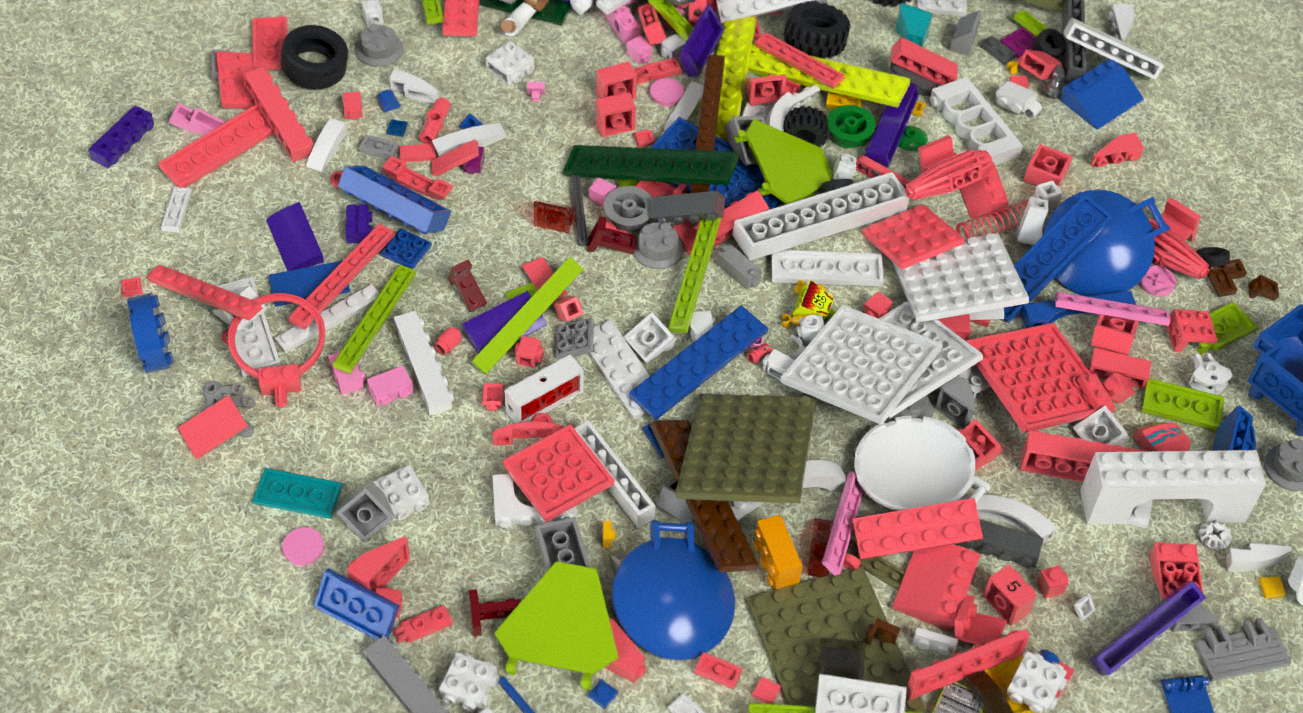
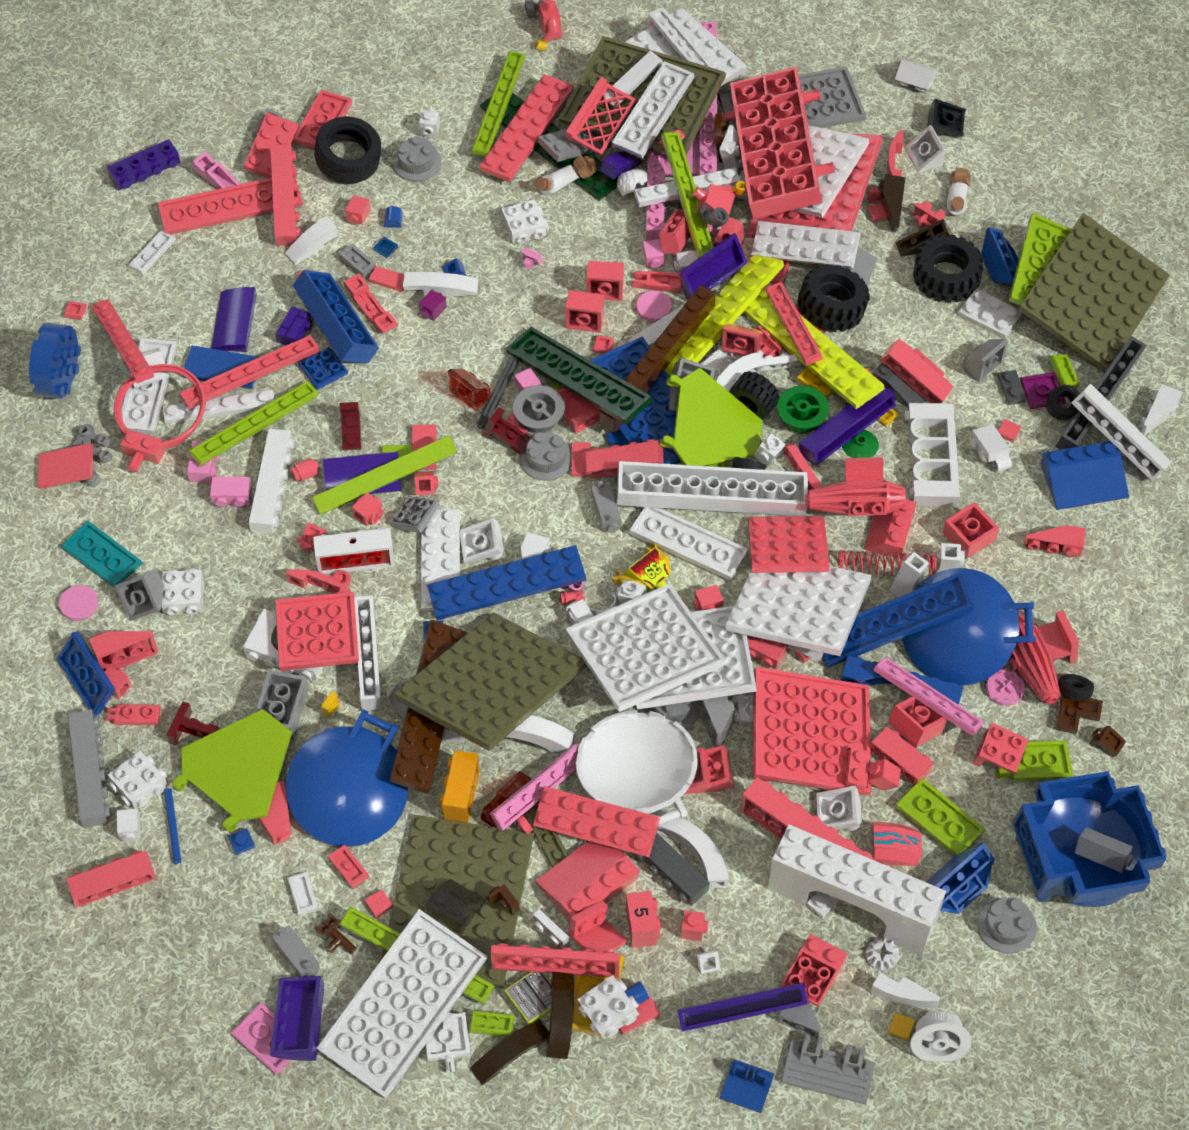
camera: 30 degrees right, 5 degrees up
white slope [389,69,439,103] -> none
coral piece [420,97,451,144] -> none
coral tile [432,139,479,176] -> none
dark grey brick [650,191,725,224] -> none
lime tile [668,218,722,333] -> none
teal slope [896,3,933,47] -> none
coral torso [1007,49,1064,98] -> none
white hinge [1188,353,1233,394] -> none

